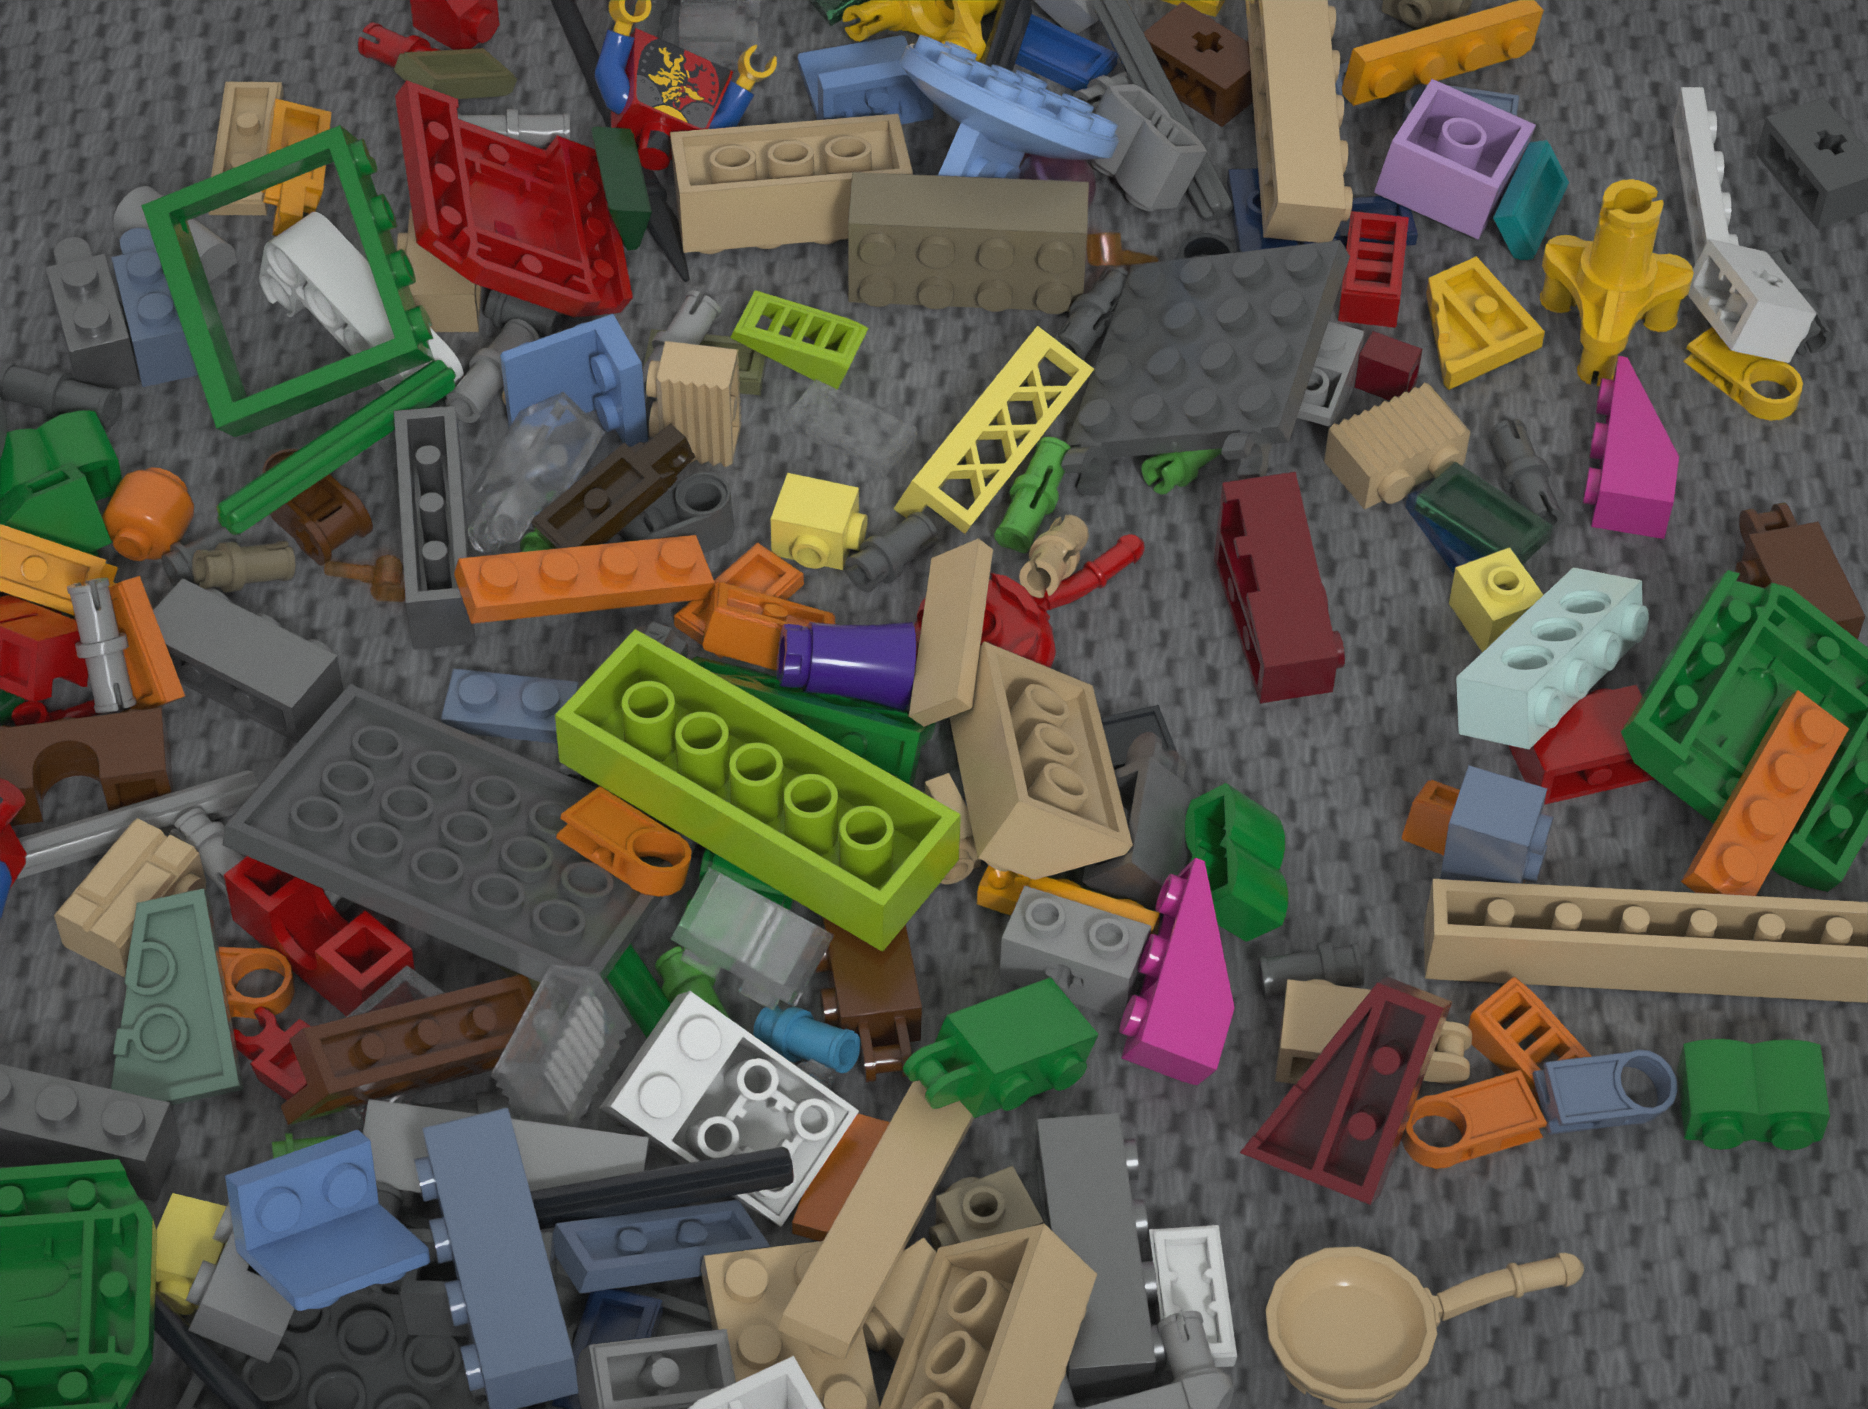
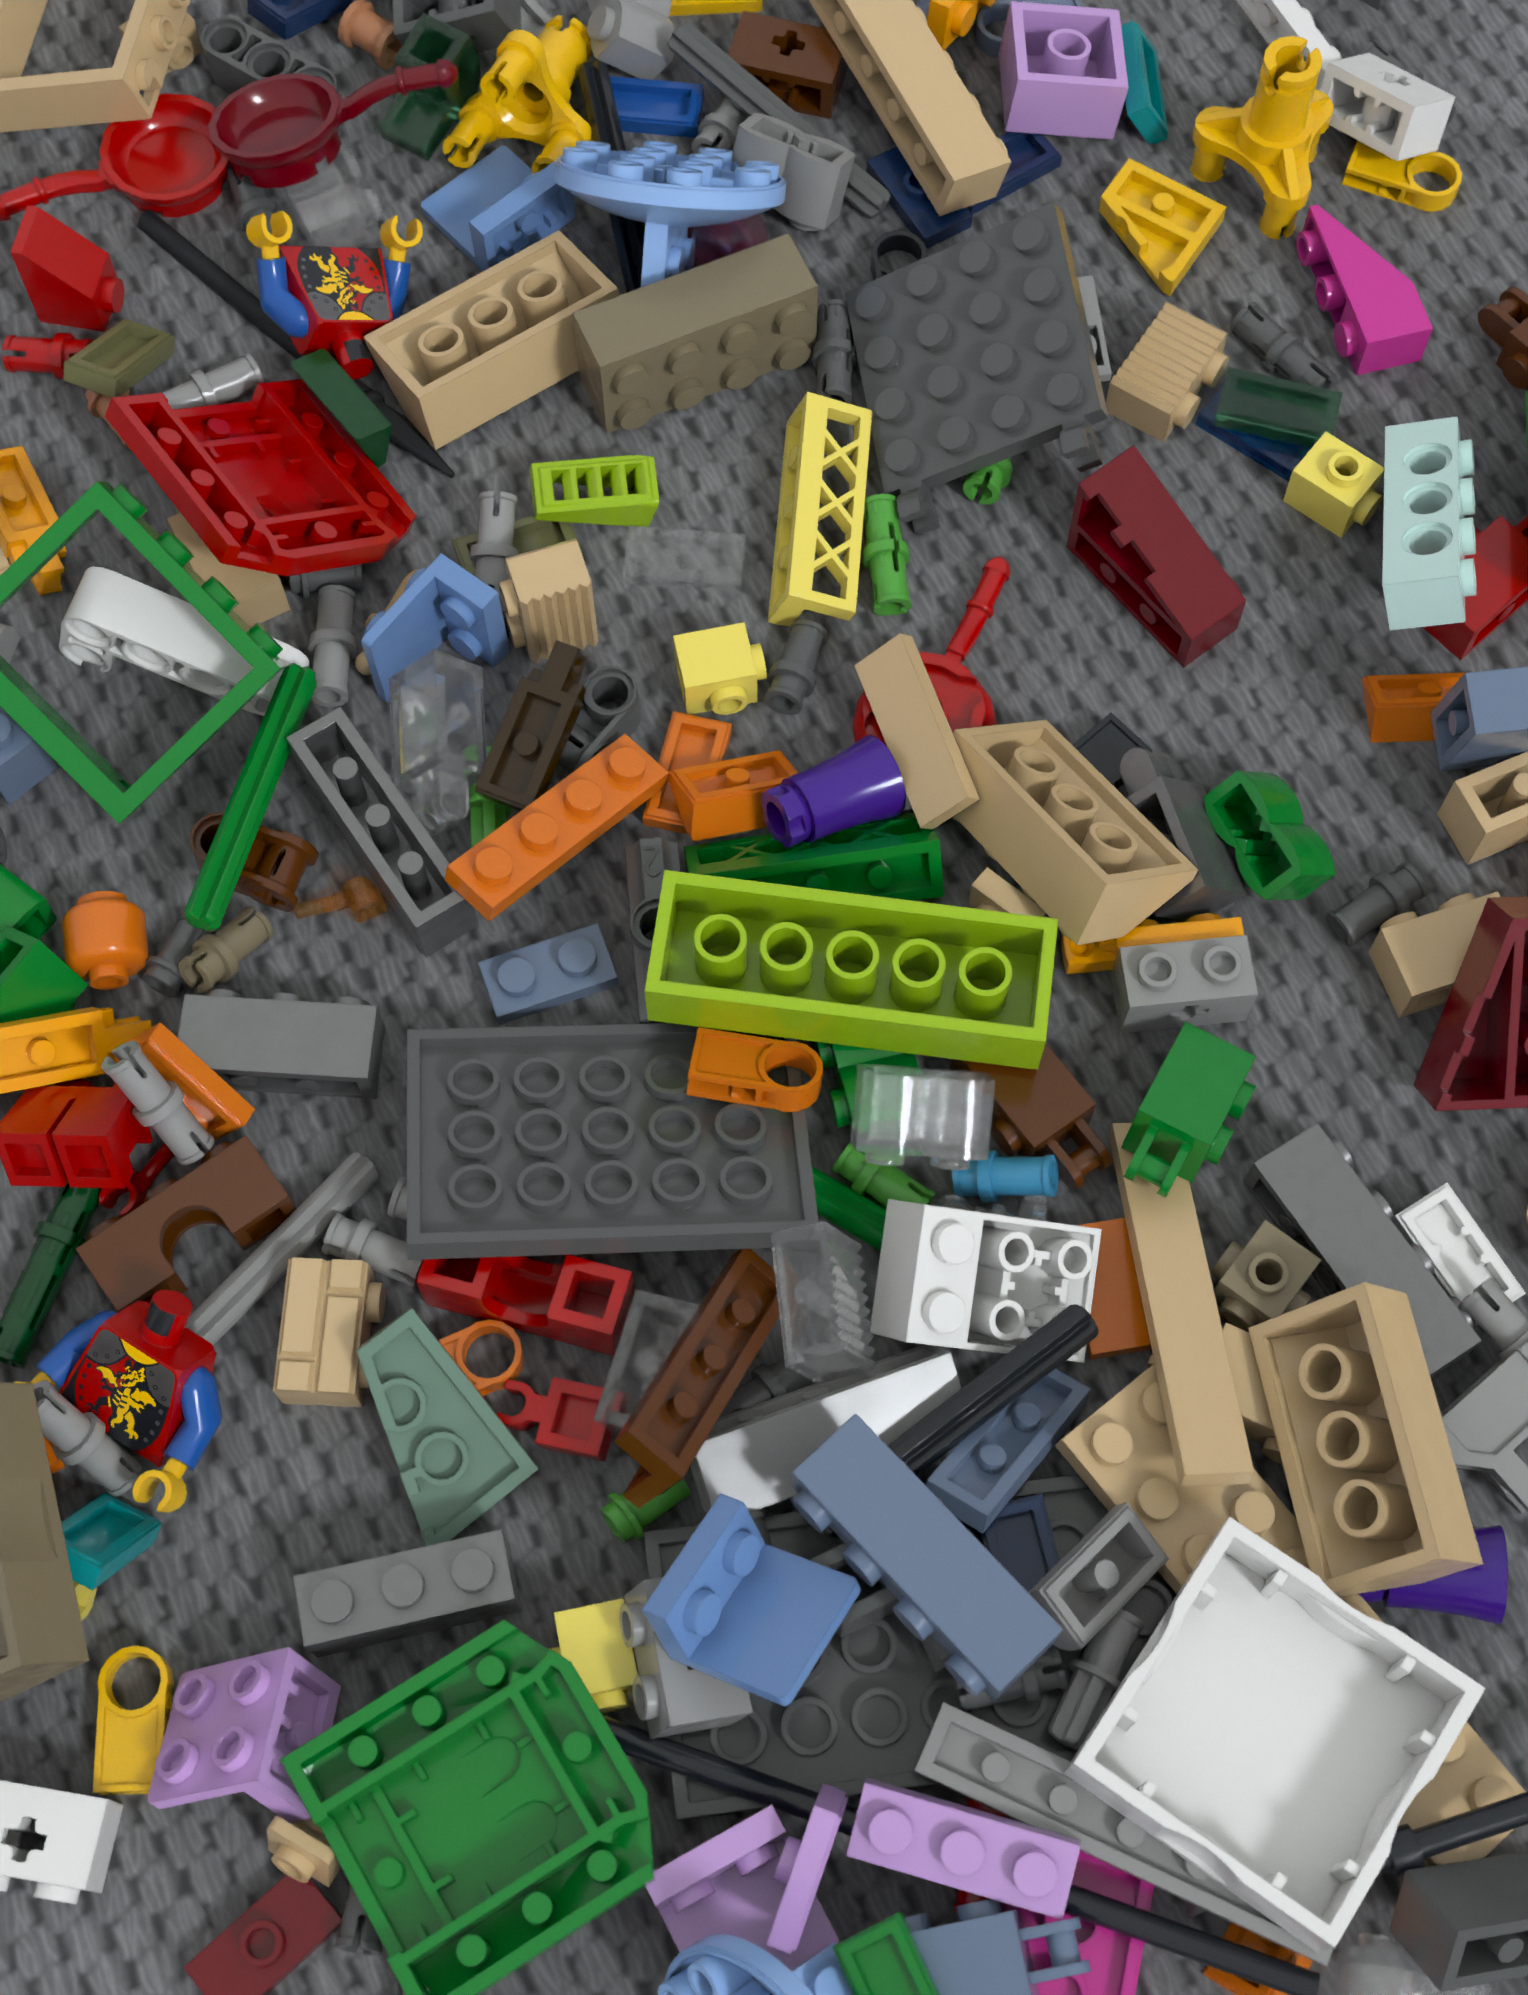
camera: 25 degrees left, 15 degrees up
tan pin [1019,515,1089,598] -> none
clear orange hand [1087,232,1158,266] -> none
dark pink slope [1119,857,1235,1085] -> none
red slope [1338,211,1409,328] -> none
dark red piece [1354,331,1423,401] -> none

